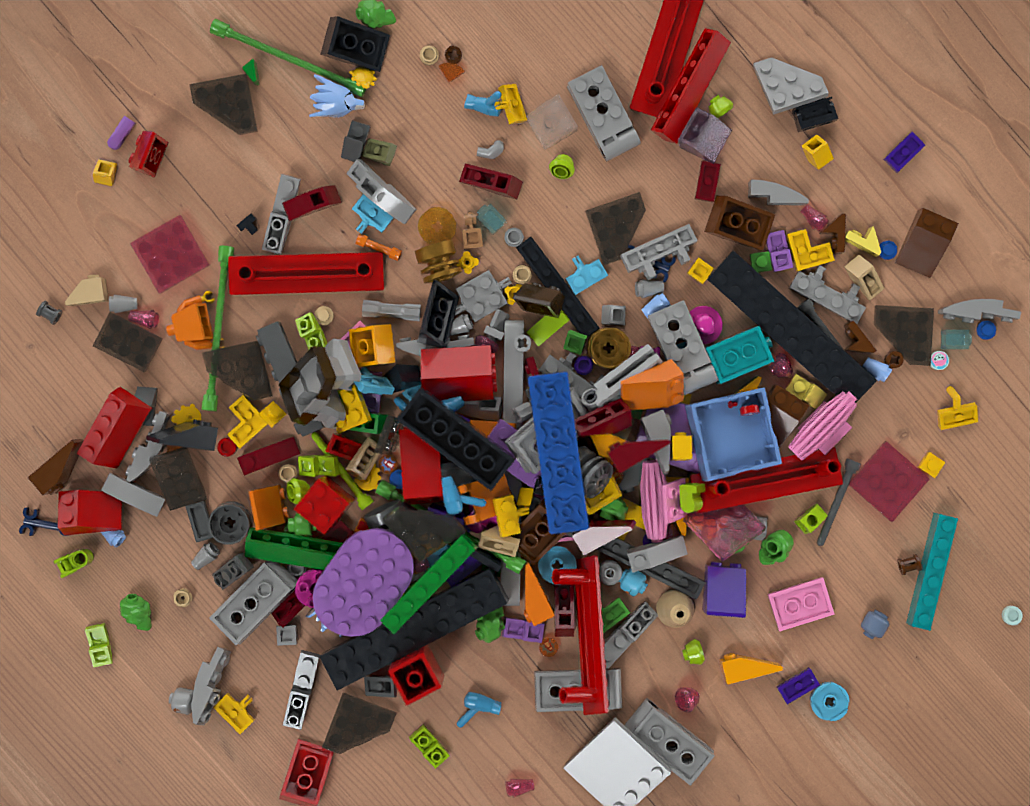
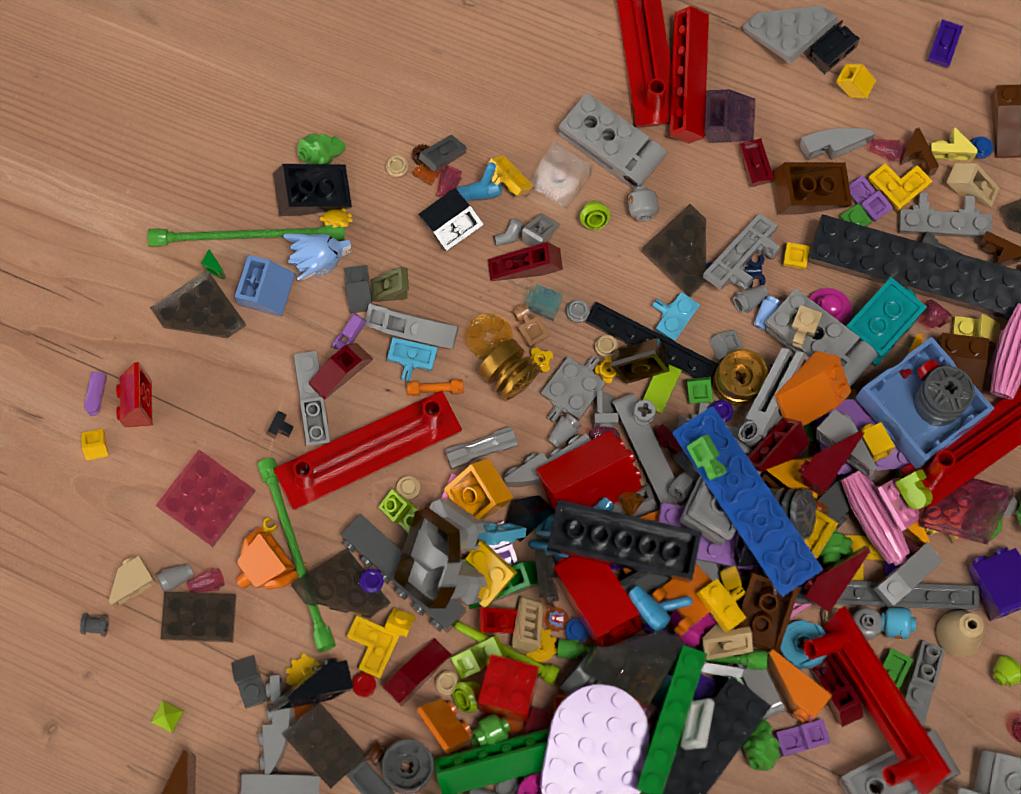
camera: 25 degrees left, 15 degrees down
red slope [76,387,152,469] -> none
black slope [417,280,459,348] -> none
clear orange tile [539,637,558,657] -> none
lime cone [708,95,733,120] -> none
none -> lime slope [151,700,184,733]
none -> medium blue slope [235,255,295,316]
none -> medium lavender bar [332,313,367,350]
none -> dark purple plate [360,569,384,593]
none -> reddish brown bush [365,742,388,766]
none -> black slope [418,188,484,251]
none -> dark grey plate [419,134,467,172]
none -> clear pink cone [436,165,462,198]
none -> light grey slope [522,213,560,247]
none -> clear orange tile [618,491,645,516]
none -> light grey head [628,186,659,222]
none -> white tile [681,699,715,750]
none -> bright green plate [687,434,727,480]
none -> tan plate [792,305,823,349]
none -> dark grey wheel [914,365,975,427]

